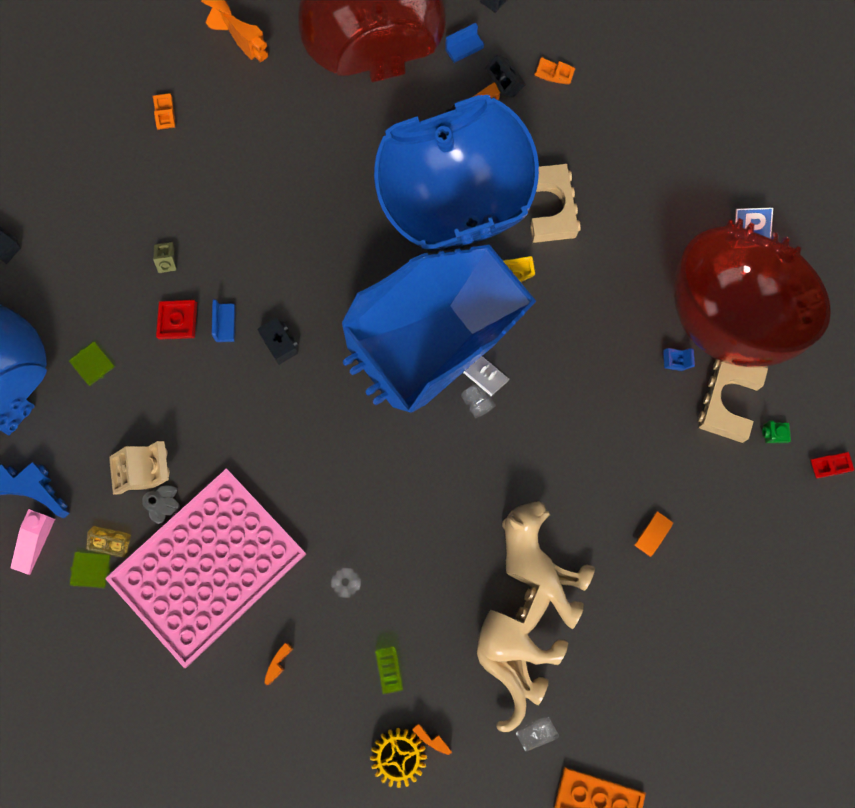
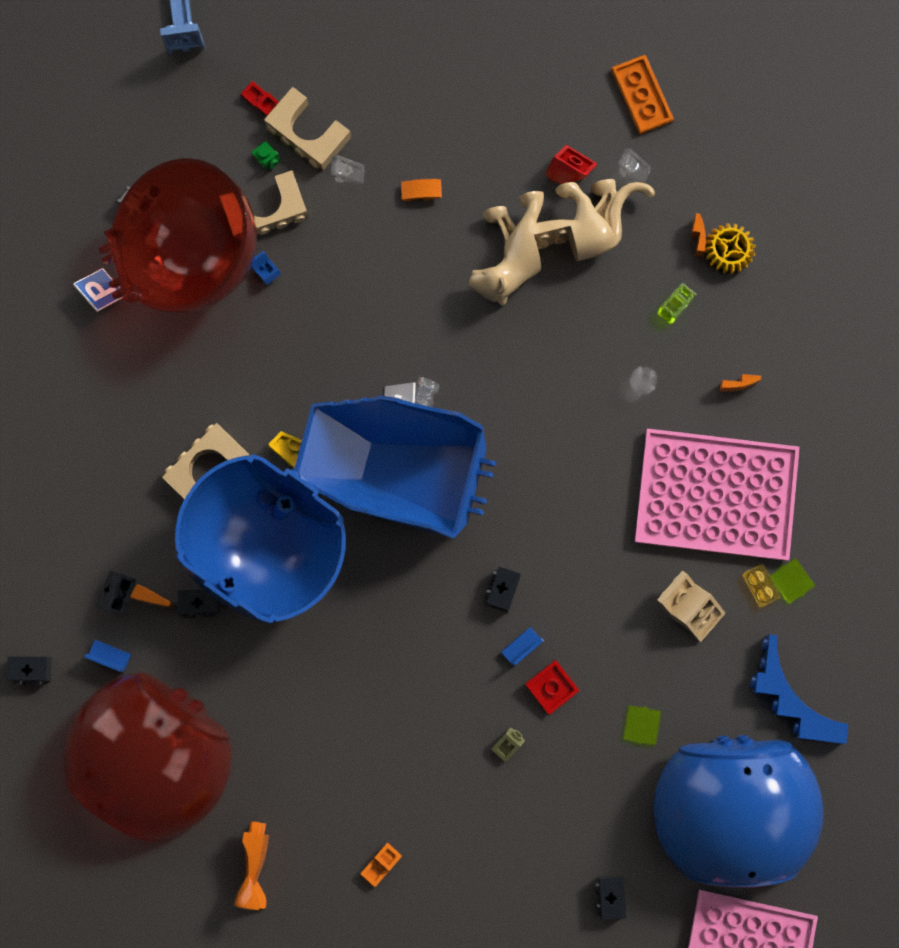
camera: 125 degrees left, 5 degrees up
bright pink slope [10,509,55,575] -> none
dark grey plate [142,485,181,524] -> none
orange slope [534,57,575,84] -> none
none -> tan arch [264,87,351,170]
none -> clear slope [331,155,365,184]
none -> red slope [545,145,597,184]

